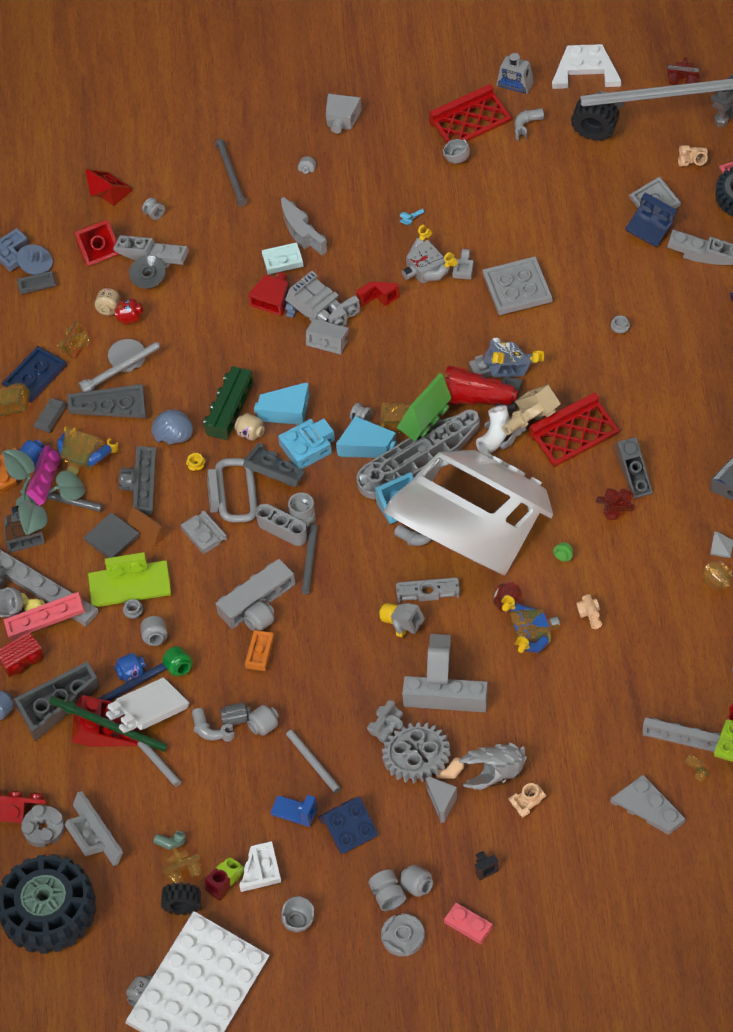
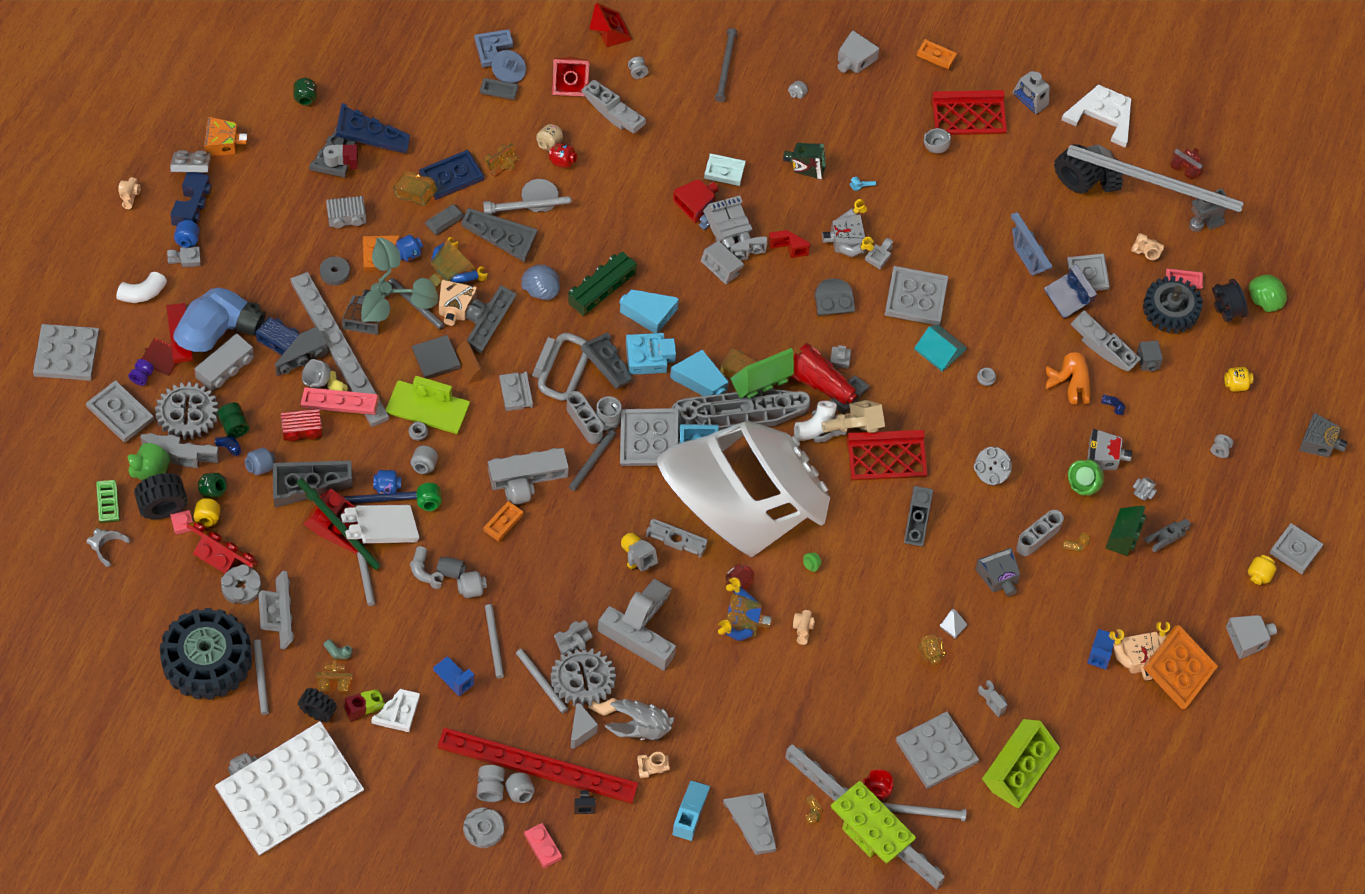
camera: 15 degrees right, 5 degrees up
dark pink plate [26,445,61,506] -> none
dark grey dish [129,255,166,289] -> none
yellow plate [186,453,205,471] -> none
tan head [235,413,265,441] -> none
light grey slope [281,197,327,255] -> none
light grey hair [281,896,314,932] -> none
dark blue bracket [318,797,378,854] -> none
light grey wheel [350,403,373,422] -> none
sand blue torso [483,338,544,377] -> none
light grey piece [514,108,544,141] -> none
clear red hips [595,489,635,520] -> none
none -> light grey bar [253,640,269,715]
none -> red plate [438,728,638,804]
none -> light nougat torso [439,280,477,326]
none -> light grey bar [516,649,568,714]
none -> light grey plate [620,408,679,466]
none -> medium azure slope [672,781,710,841]
none -> clear green torso [783,143,827,179]
none -> dark grey slope [814,278,855,316]
none -> teal slope [914,325,967,372]
none -> orange plate [917,39,957,70]
none -> light grey plate [974,447,1012,485]
none -> sand blue wing [1011,212,1052,276]
none -> orange piece [1046,352,1090,404]
none -> black tyre [1100,158,1123,192]

